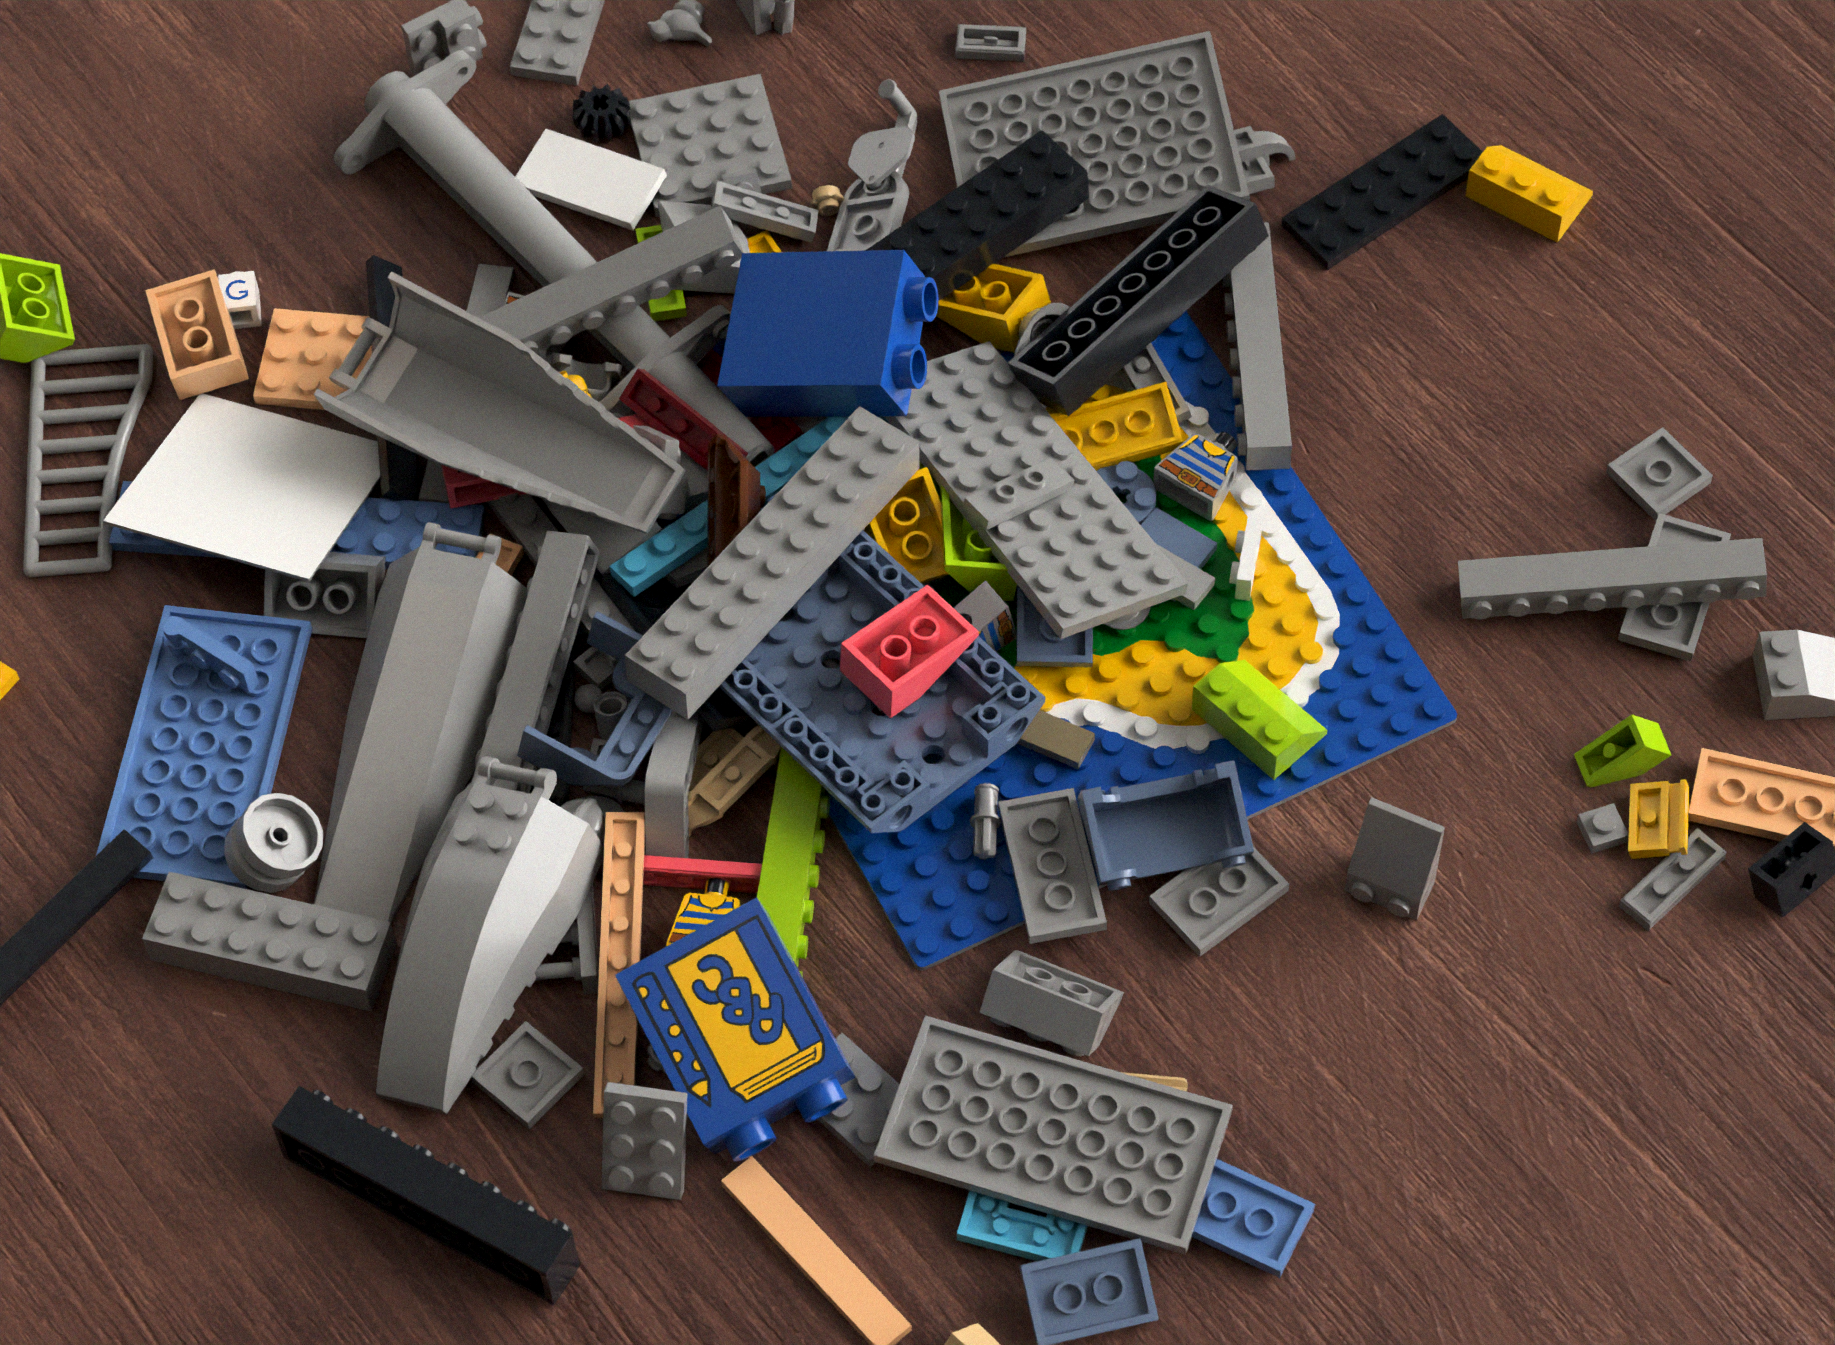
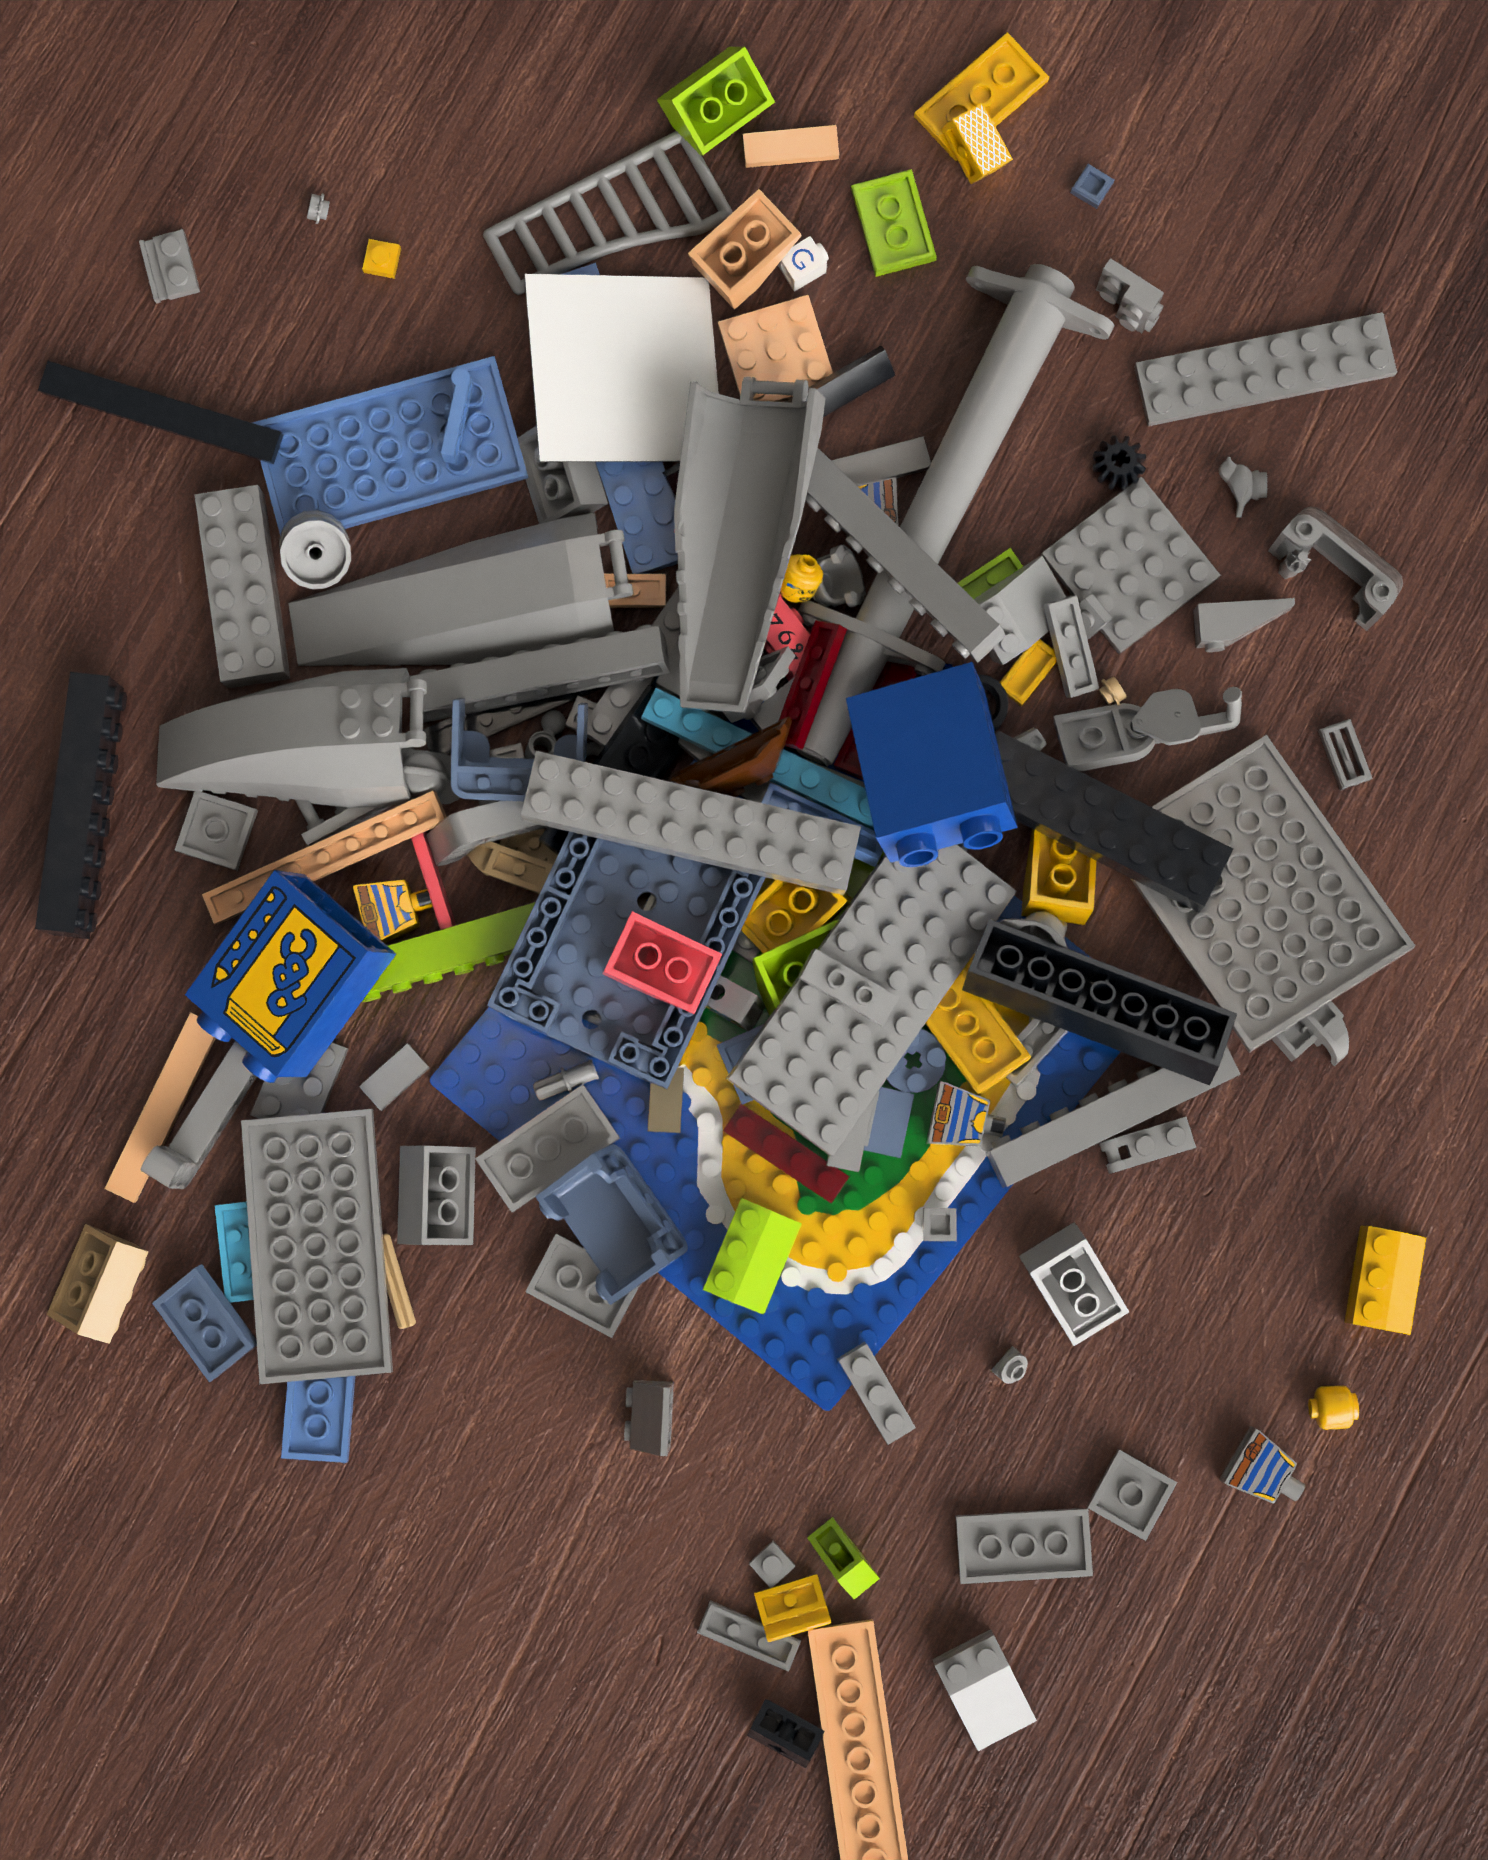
camera: 70 degrees right, 25 degrees up
white tile [515,129,667,230] -> none
light grey plate [602,1082,688,1200] -> none
white plate [1229,517,1263,601] -> none
black plate [1281,114,1483,270] -> none
light grey brick [1458,538,1767,620] -> none
none -> light grey beam [141,1041,257,1189]
none -> light grey tile [359,1043,430,1111]
none -> dark red plate [723,1104,850,1204]
none -> light nougat tile [743,125,839,168]
none -> light grey plate [837,1342,916,1445]
none -> lime tile [851,169,937,277]
none -> yellow tile [914,32,1049,161]
none -> light grey plate [923,1208,957,1241]
none -> yellow panel [941,103,1013,184]
none -> light grey plate [991,1346,1027,1384]
none -> light grey slope [1019,1222,1129,1346]
none -> sand blue tile [1070,164,1114,209]
none -> light grey plate [1099,1117,1196,1174]
none -> light grey slope [1193,598,1295,652]
none -> torso [1219,1426,1305,1504]
none -> yellow head [1308,1385,1359,1430]

